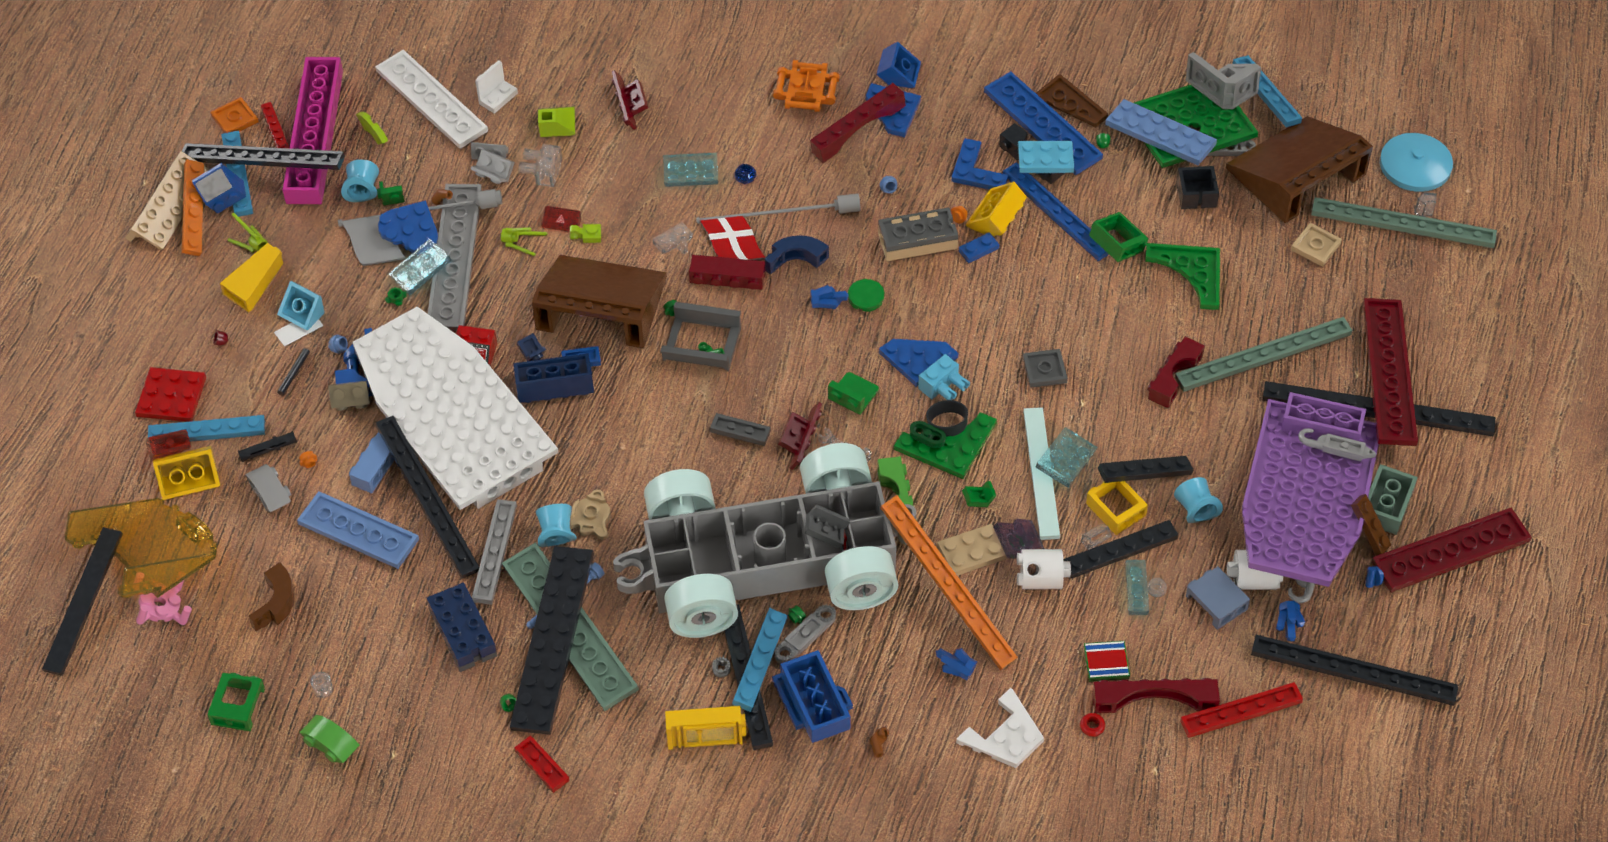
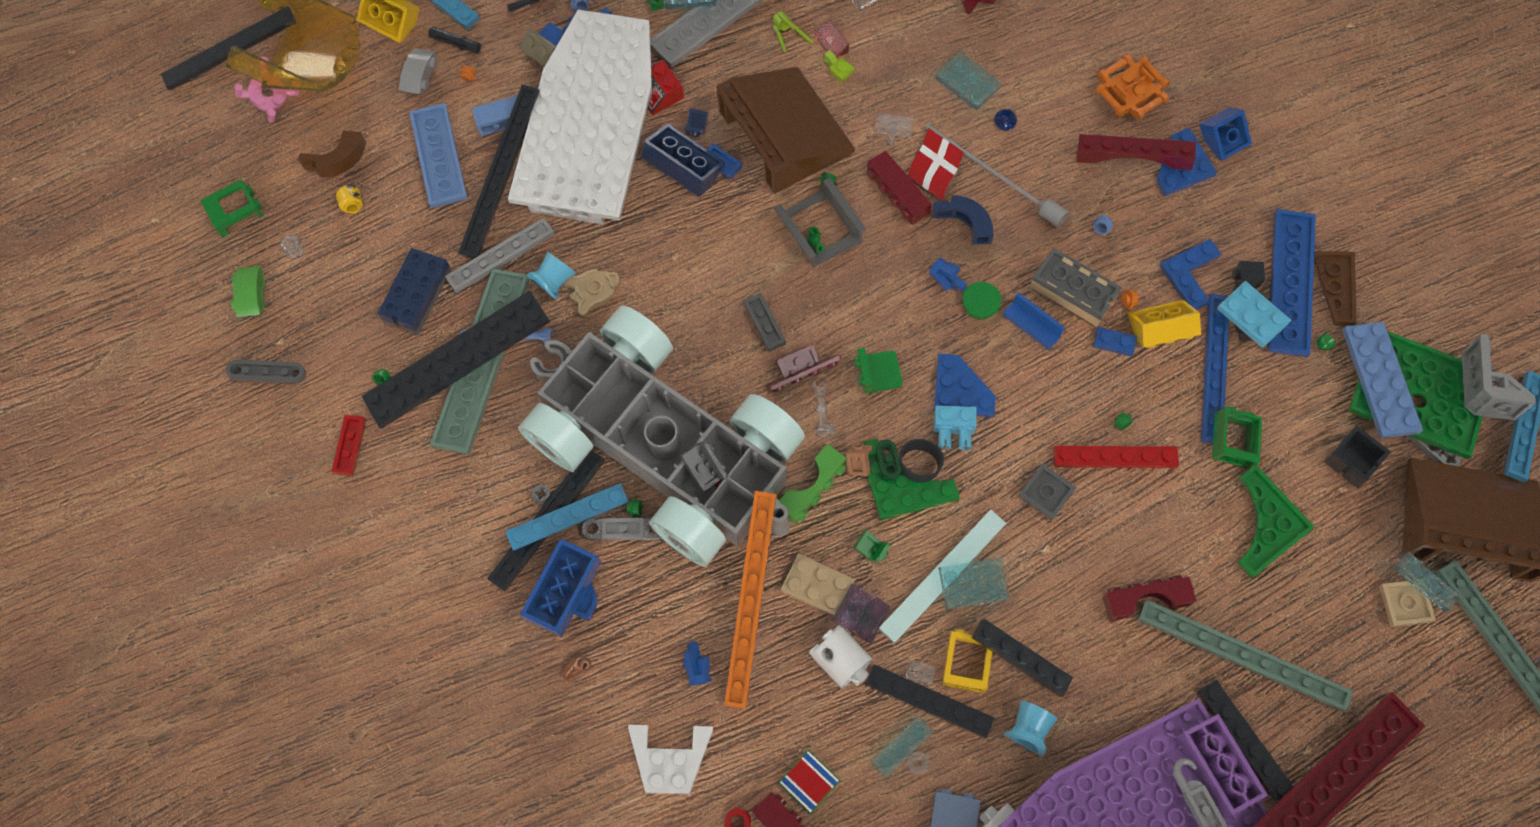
camera: 50 degrees right, 15 degrees up
yellow door [665,706,746,750] -> none
none -> dark grey plate [226,360,306,384]
none -> yellow head [336,185,363,214]
none -> nougat bracket [846,443,872,476]
none -> blue panel [1003,293,1065,351]
none -> red plate [1053,446,1179,468]
none -> green plate [1114,412,1133,431]
none -> clear light blue plate [1394,552,1459,612]

